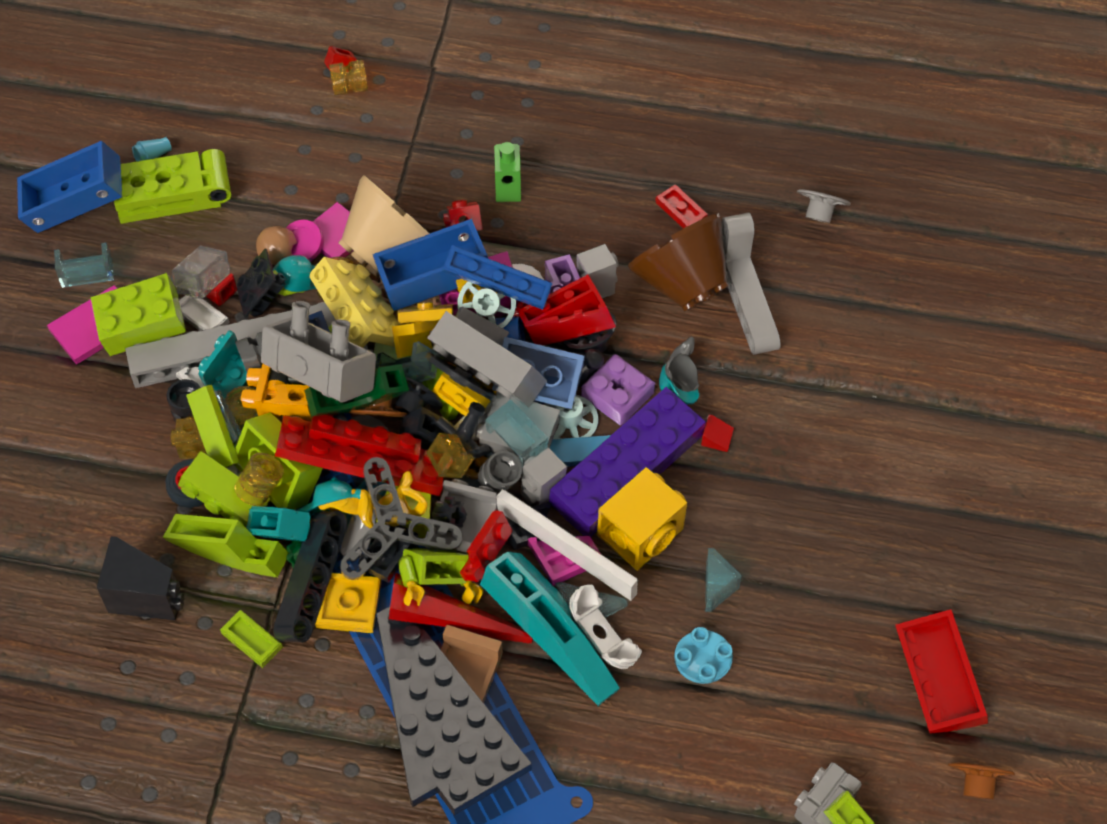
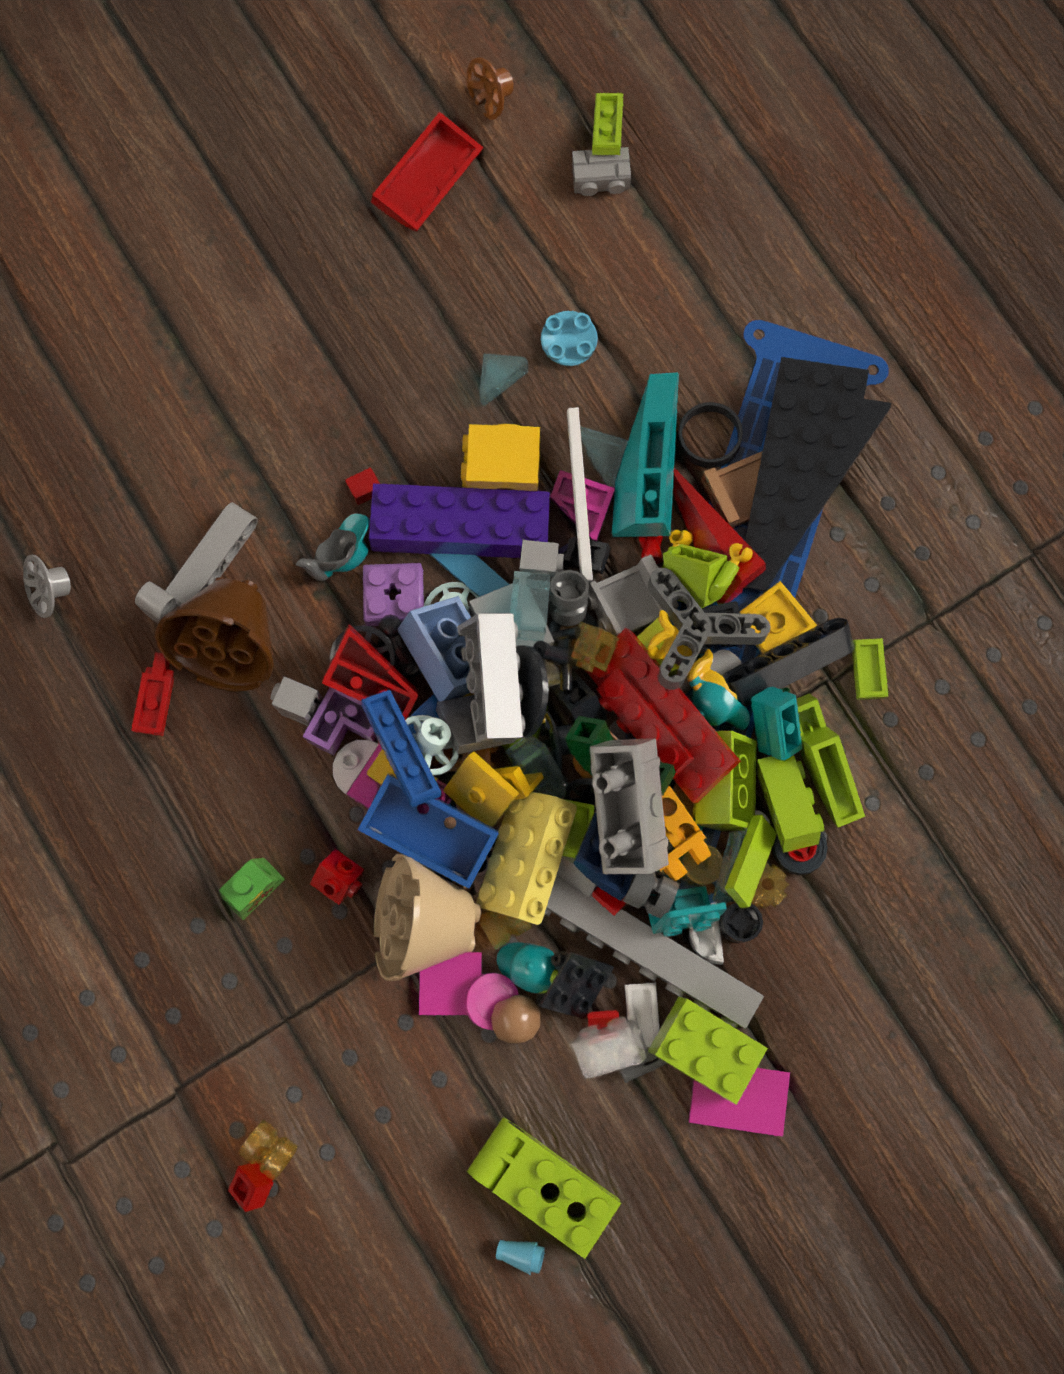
camera: 130 degrees left, 20 degrees up
blue piece [17,141,122,233] -> none
clear light blue panel [54,242,114,288] -> none
black slope [97,536,184,621] -> none
clear yellow wheel [234,453,284,506] -> none
black gear [431,496,467,532] -> none
red hinge [460,510,513,582] -> none
white piece [570,585,642,669] -> none
none -> black tyre [678,402,743,468]

